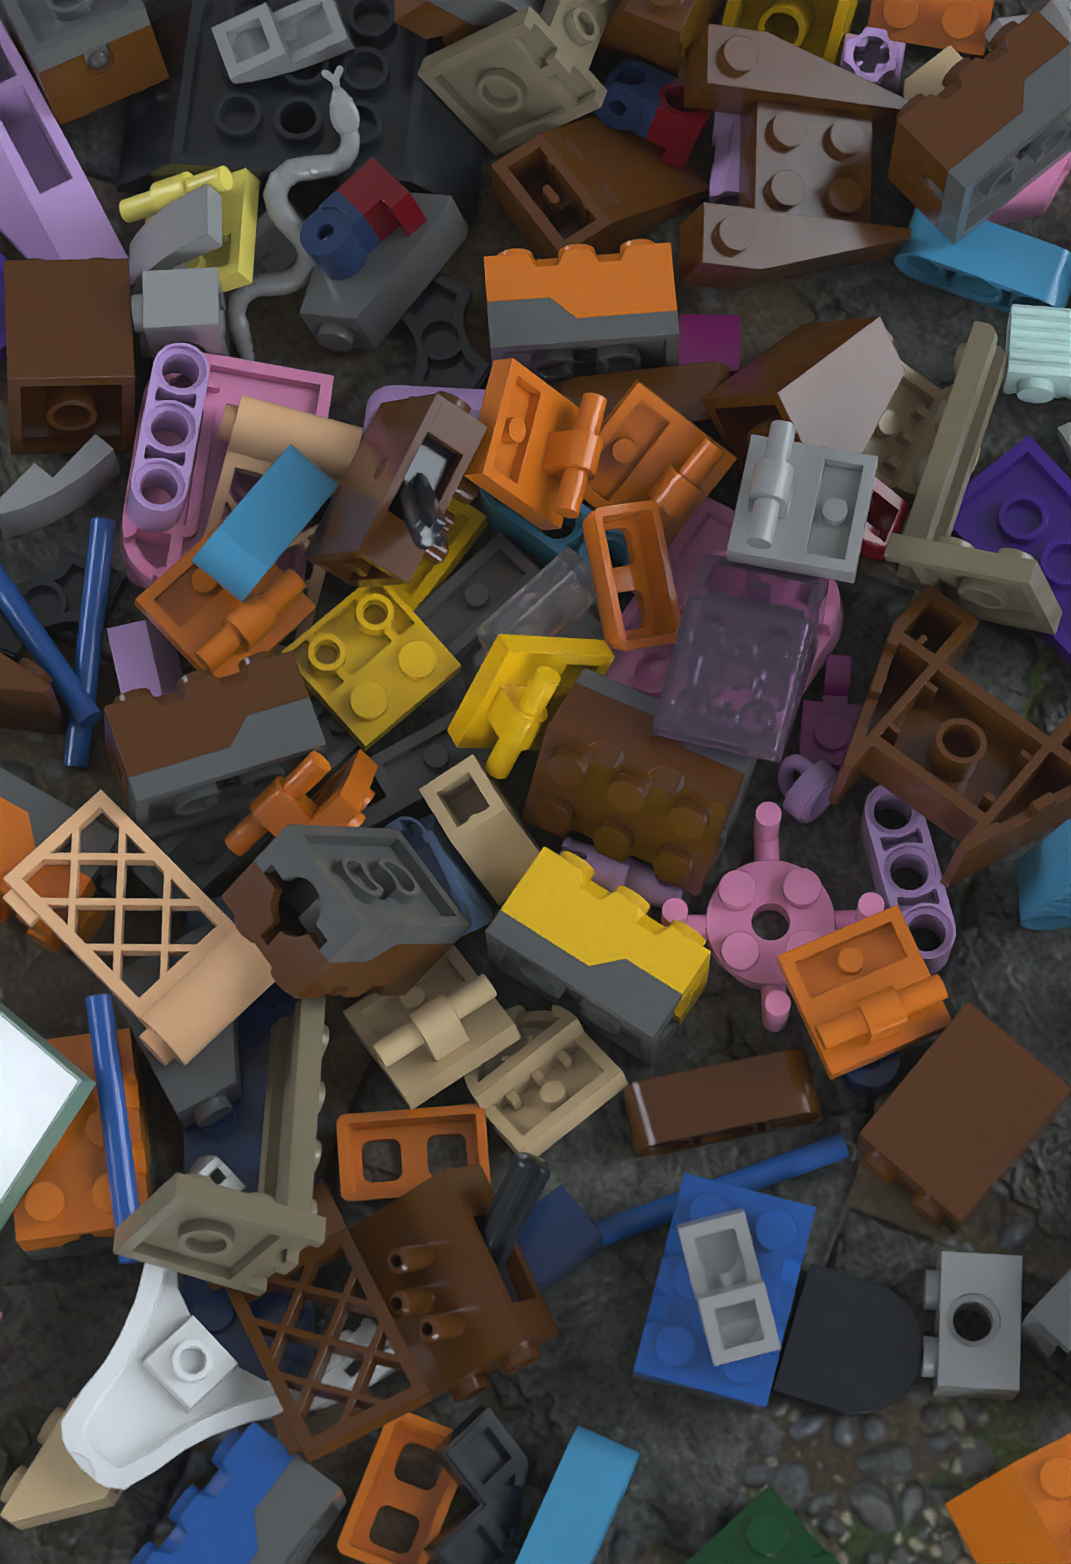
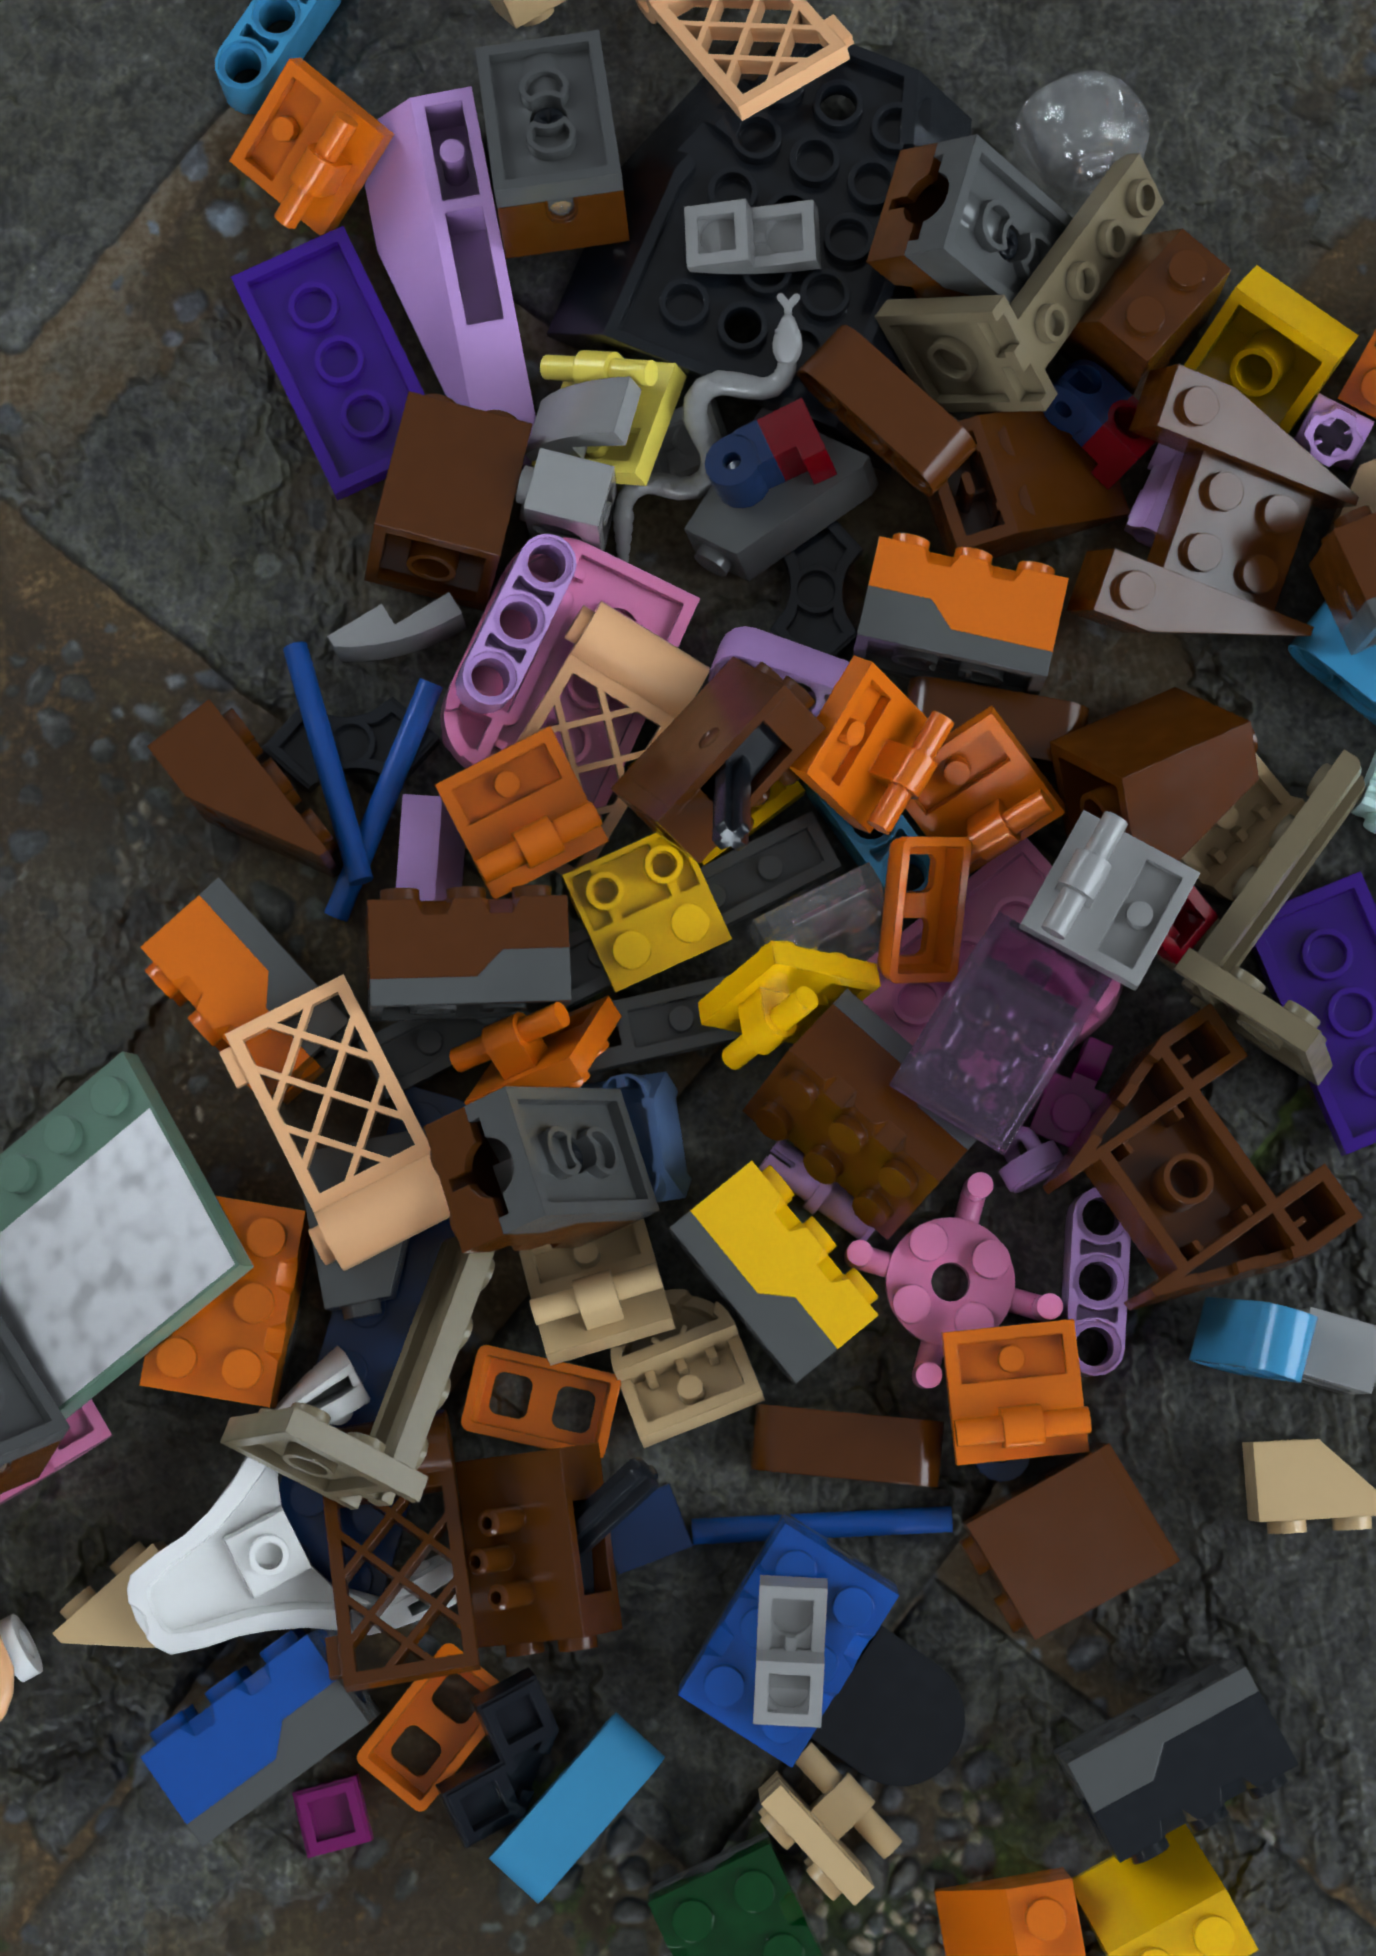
camera: 15 degrees right, 10 degrees up
blue bar [85,994,141,1265] -> none
dark azure beam [191,444,339,602] -> none
tan slope [419,754,541,906] -> none
magenta tile [678,314,740,376] -> none
light grey brick [921,1251,1023,1400] -> none
none -> tan plate [758,1742,902,1906]
none -> reddish brown beam [797,324,976,496]

